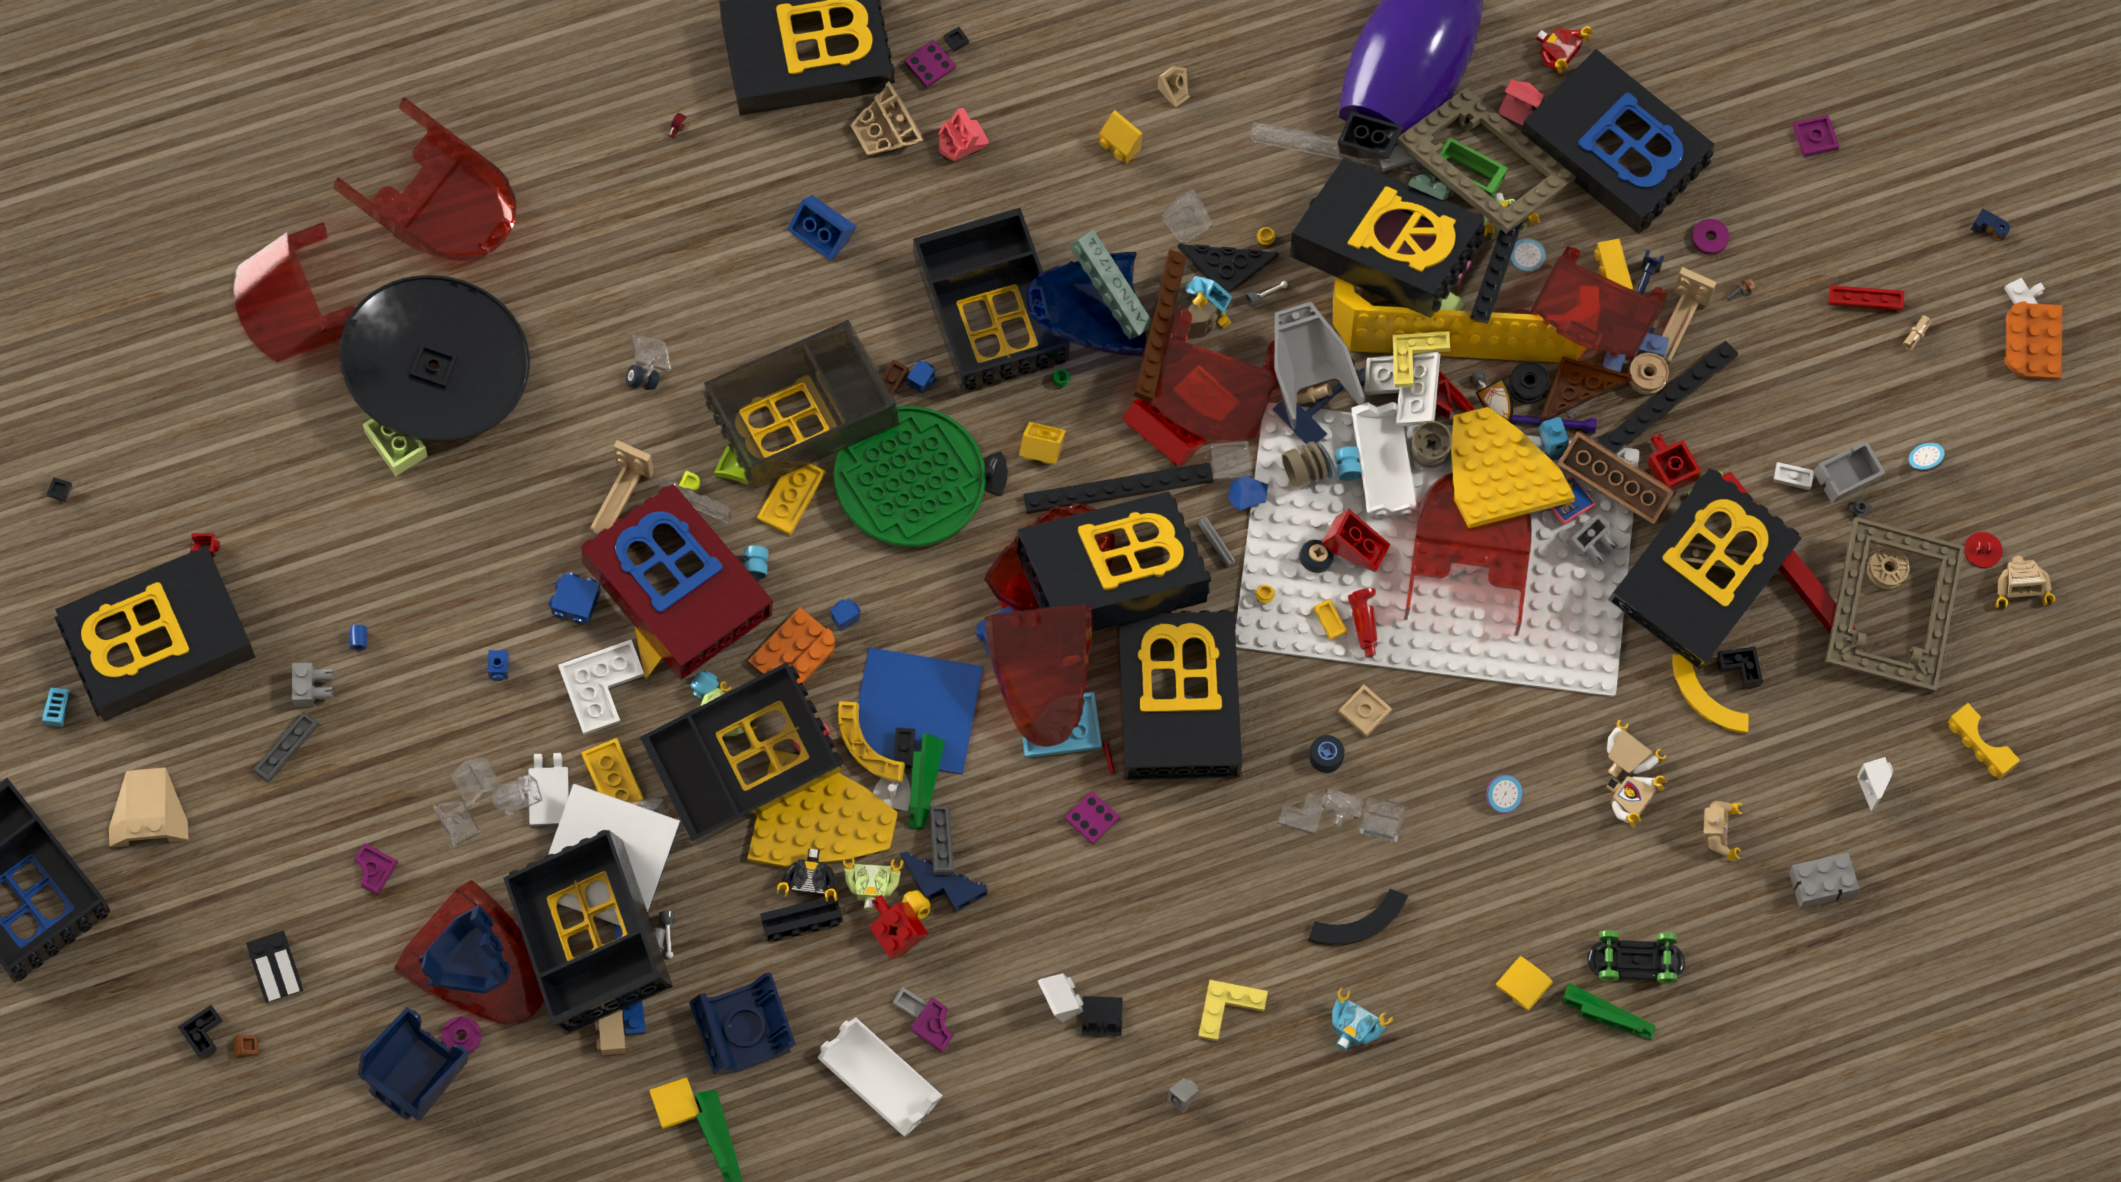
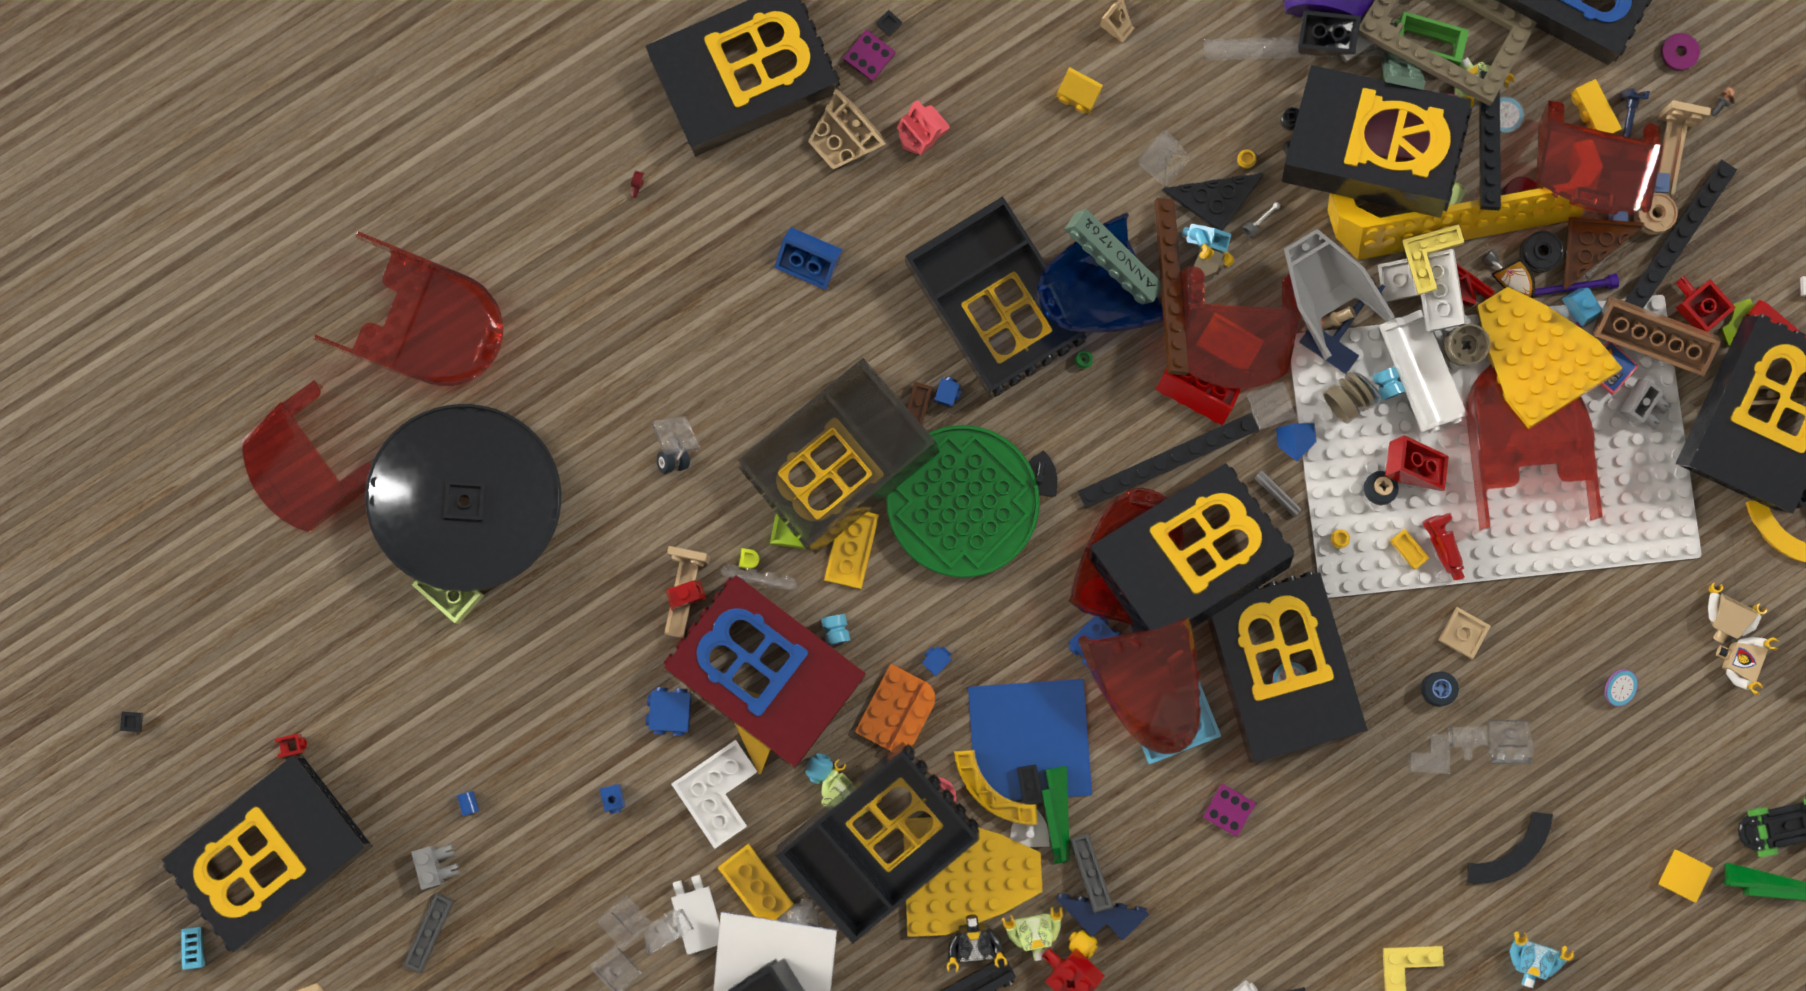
camera: 10 degrees left, 15 degrees up
yellow slope [1019,422,1066,465] -> none
red piece [1102,742,1115,774] -> none
none -> red torso [666,580,707,611]

